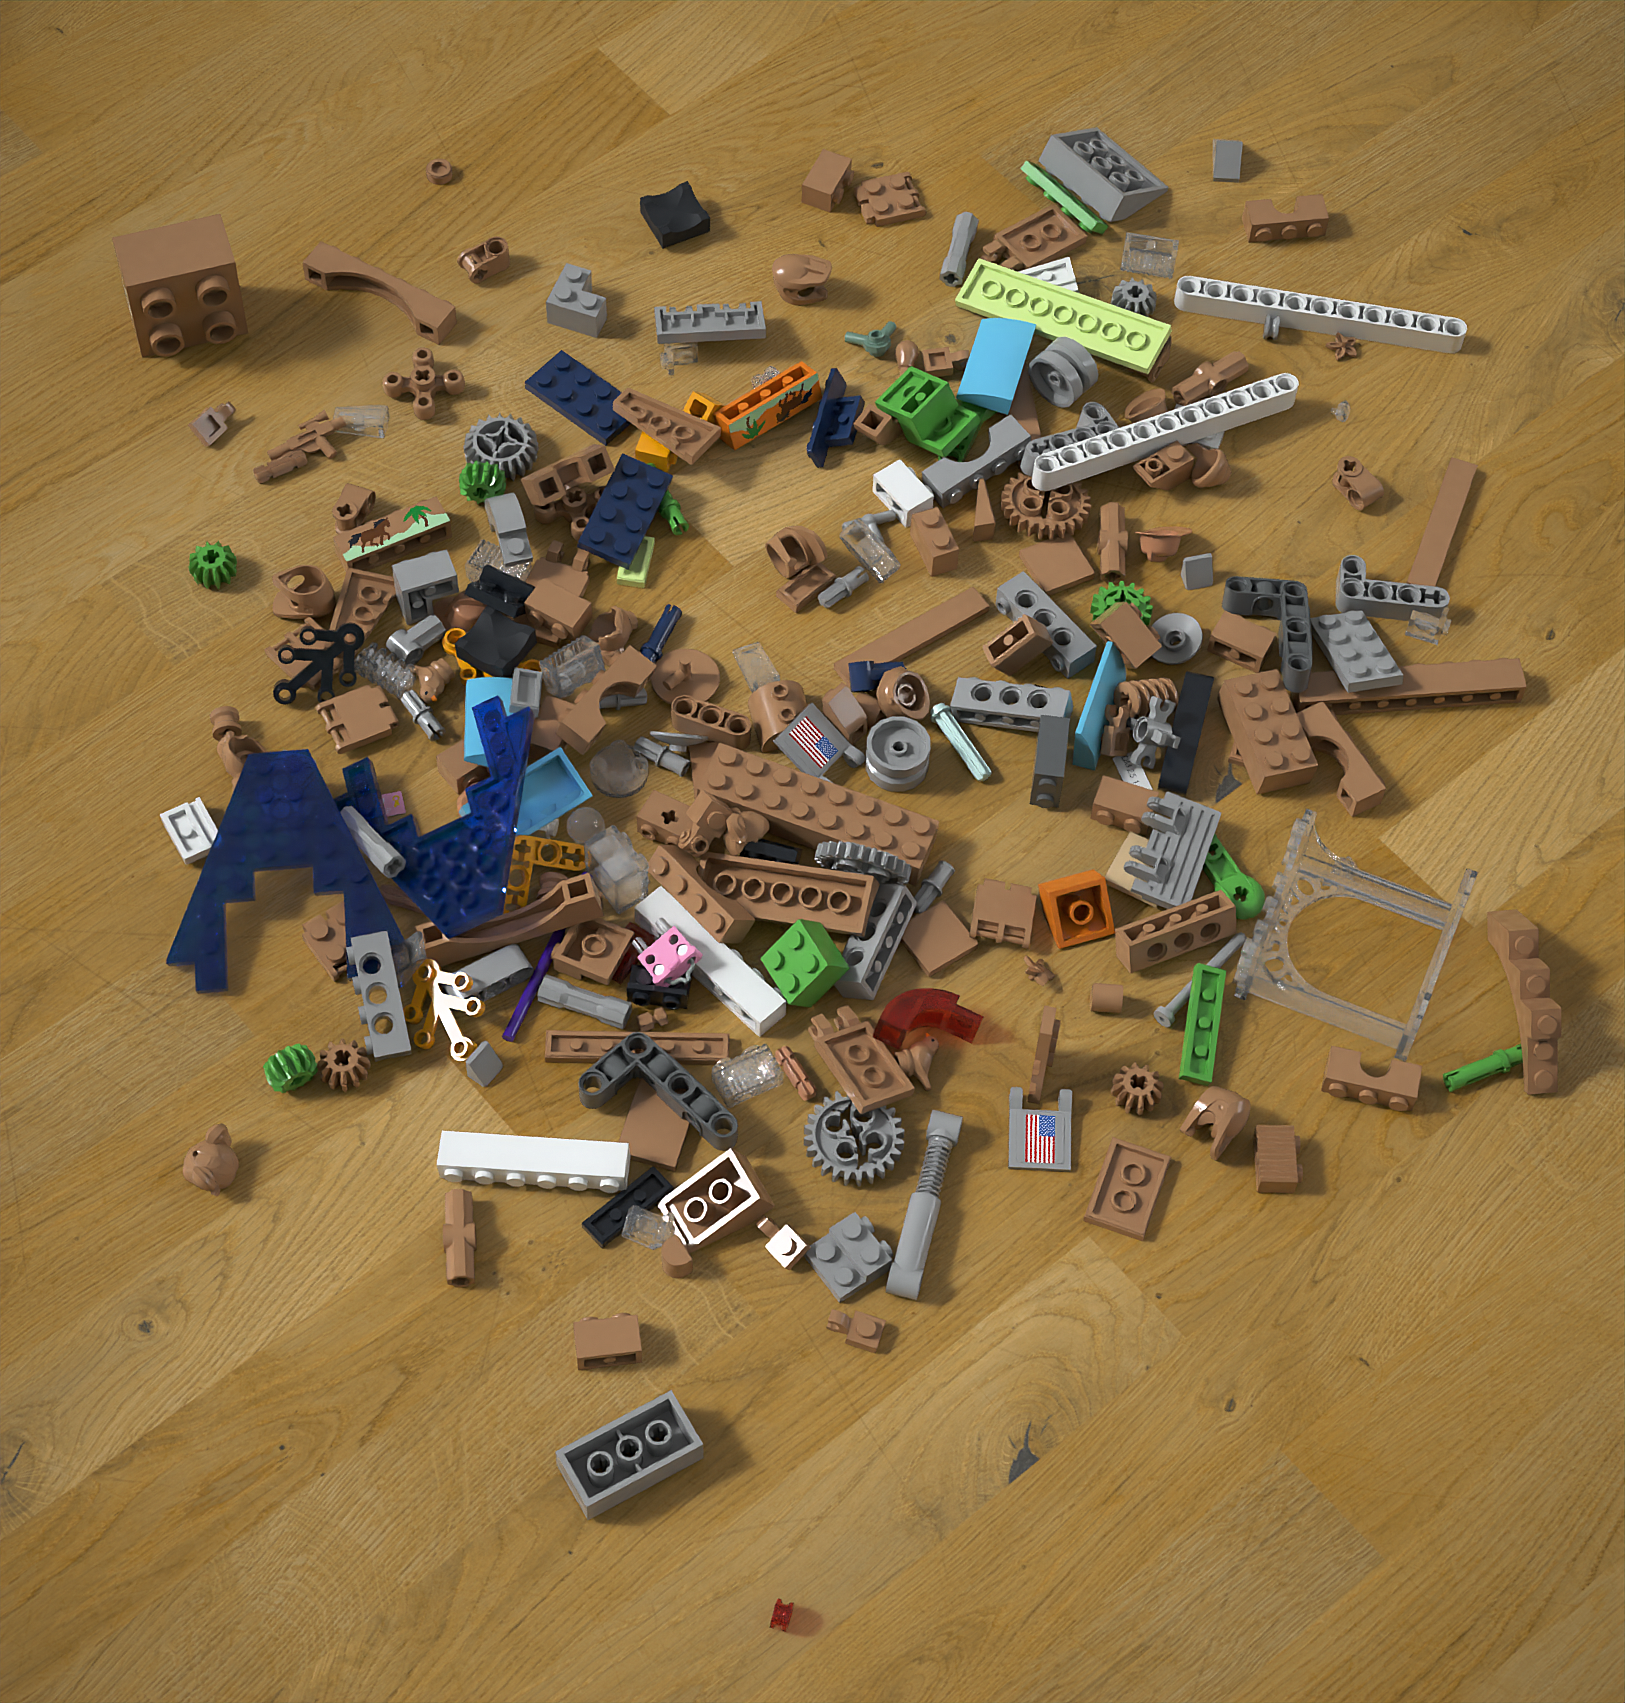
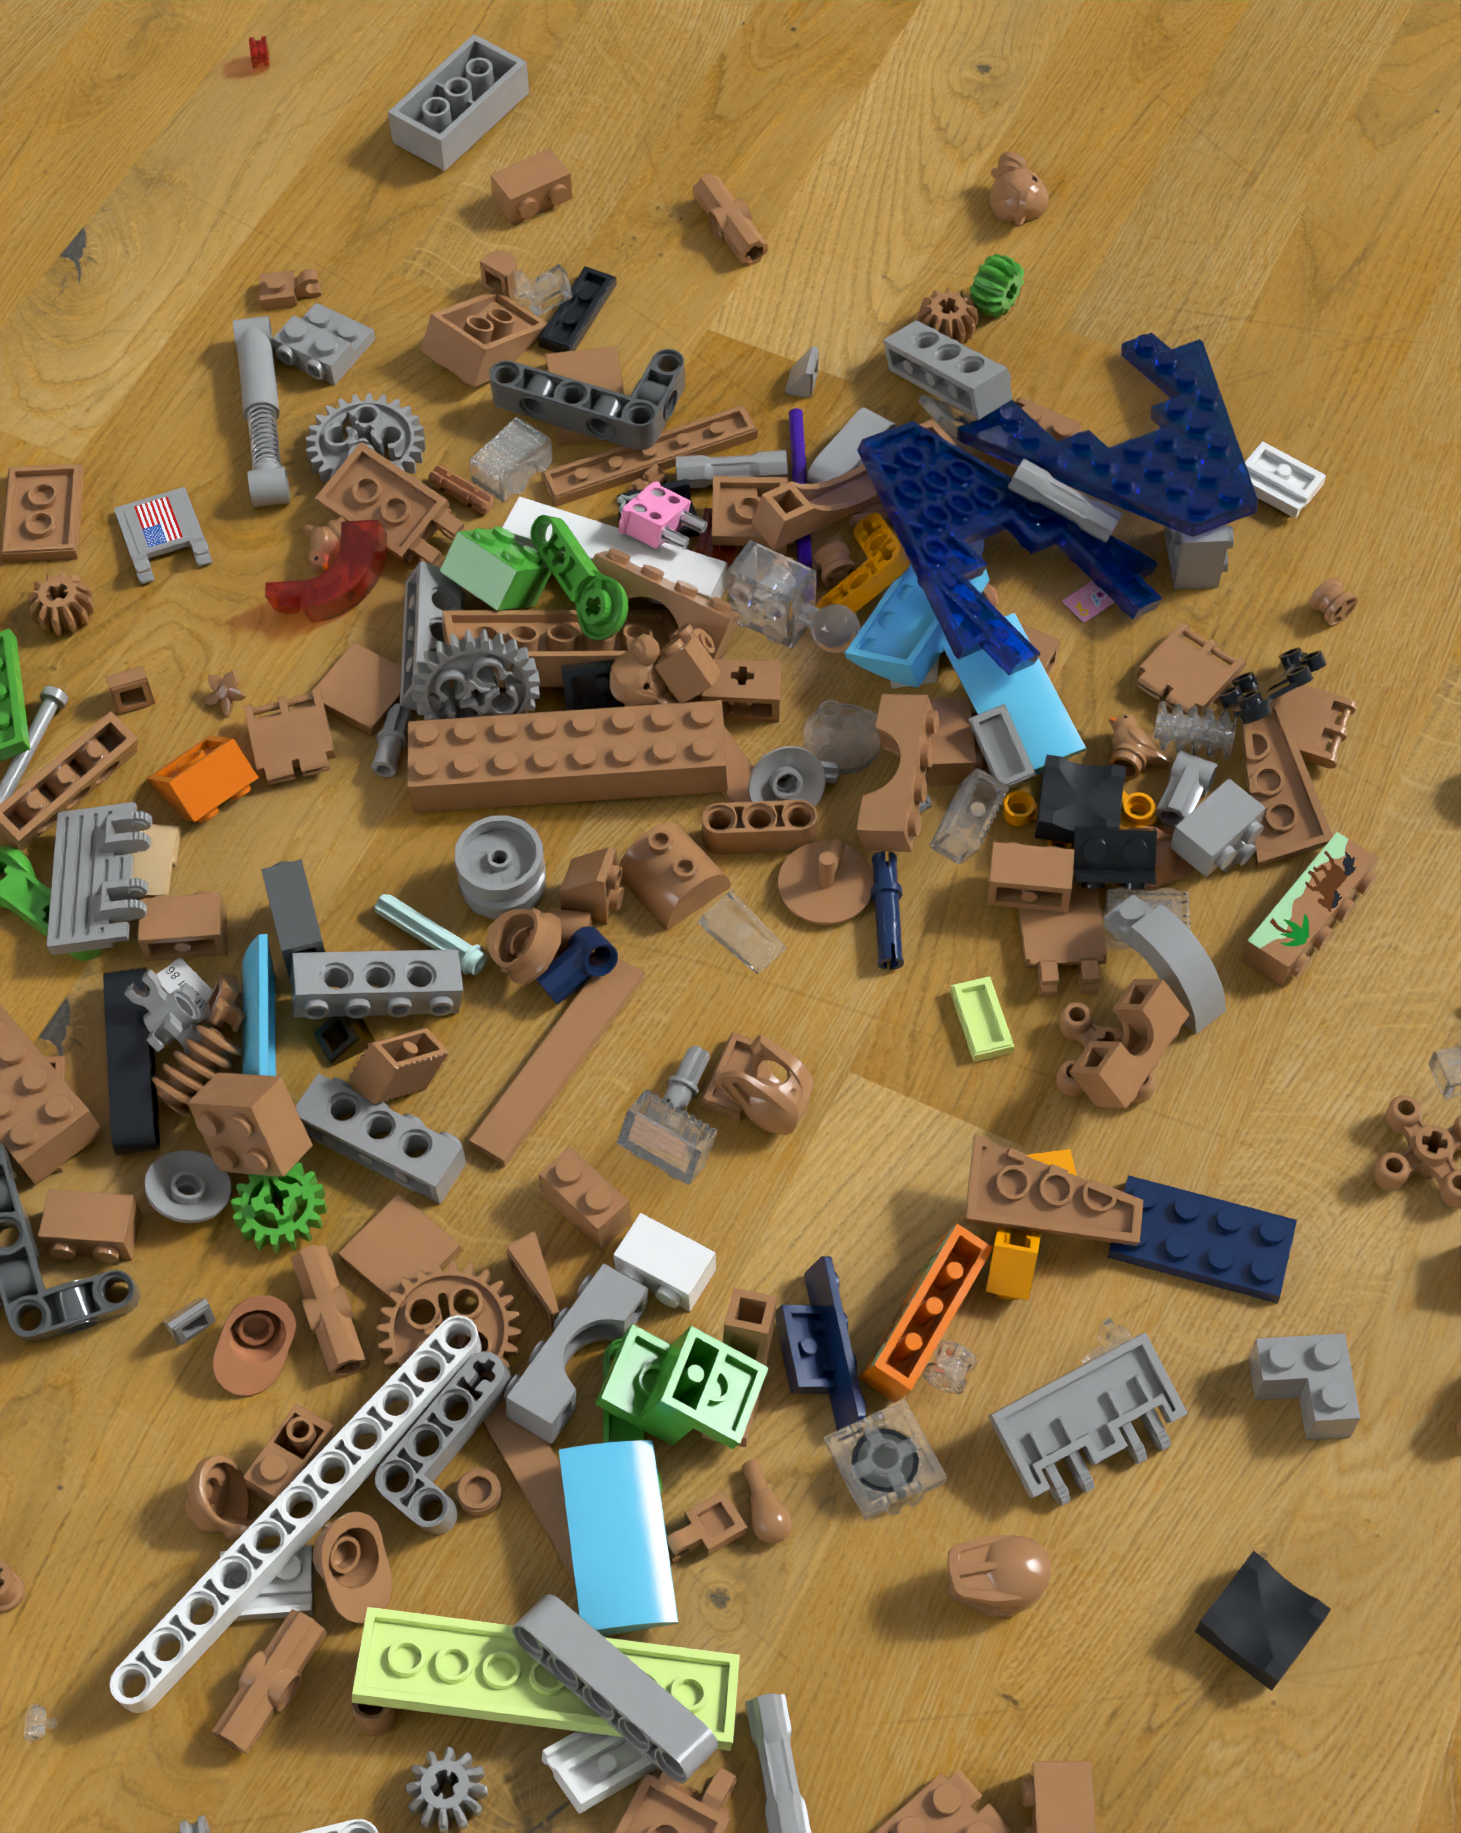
camera: 160 degrees right, 0 degrees up
medium nougat hair [217,731,268,794] -> none
medium nougat helmet [272,565,336,619] -> none
medium nougat piece [332,483,376,535] -> none
light grey axle [401,690,446,742] -> none
light orange plant [403,959,485,1064] -> none
white brick [437,1131,631,1193] -> none
bright green gear [459,460,506,505] -> none
light grey gear [463,413,539,481] -> none
dark blue plate [577,453,673,570] -> none
medium nougat hair [587,606,638,666] -> none
bright green pin [648,463,689,535] -> none
plate [755,1215,811,1270] -> none
light grey flag [773,703,866,783] -> none
light grey piece [842,510,896,546] -> none
sand green piece [845,321,897,357] -> none
medium nougat wing [1027,1006,1061,1104] -> none
light grey wheel [1028,337,1099,408] -> none
none -> medium nougat tile [456,1468,502,1517]
none -> light grey beam [512,1594,718,1783]
none -> bright green beam [530,515,629,641]
none -> clear piece [824,1400,947,1521]

